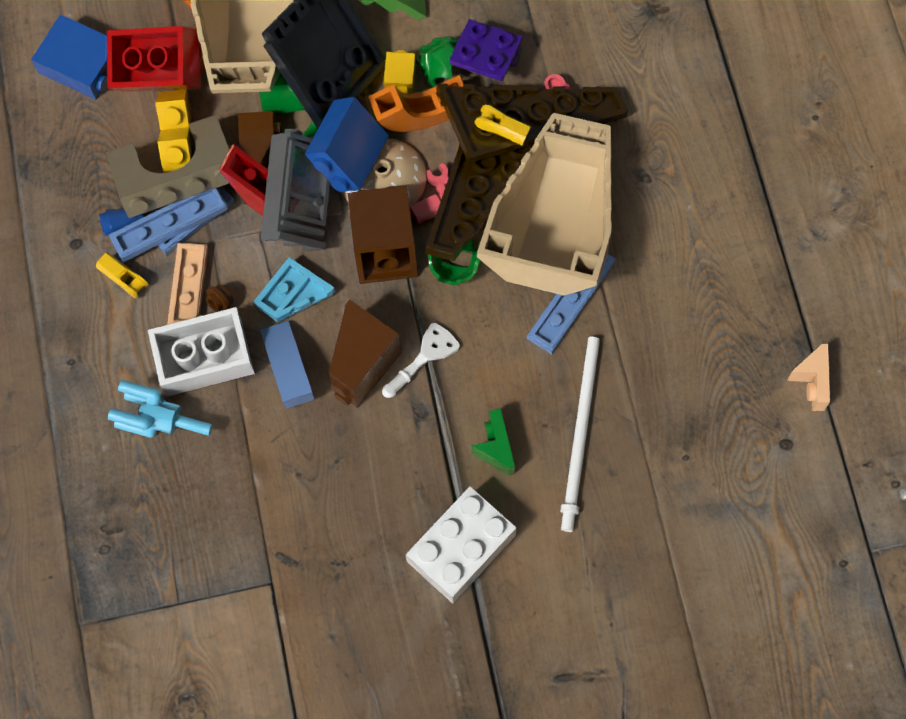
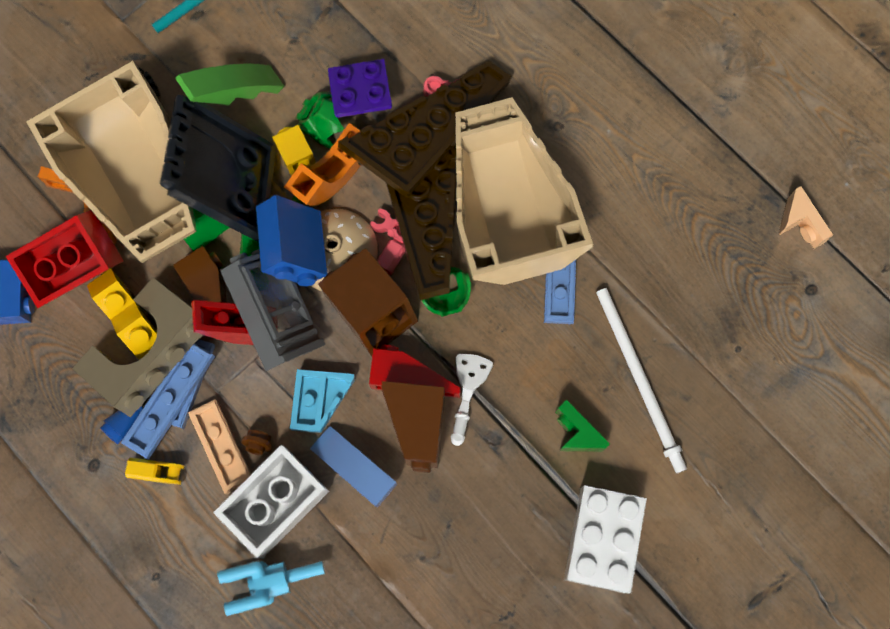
camera: 30 degrees left, 5 degrees up
yellow bar [475,105,531,146] -> none
none -> red slope [369,345,460,398]

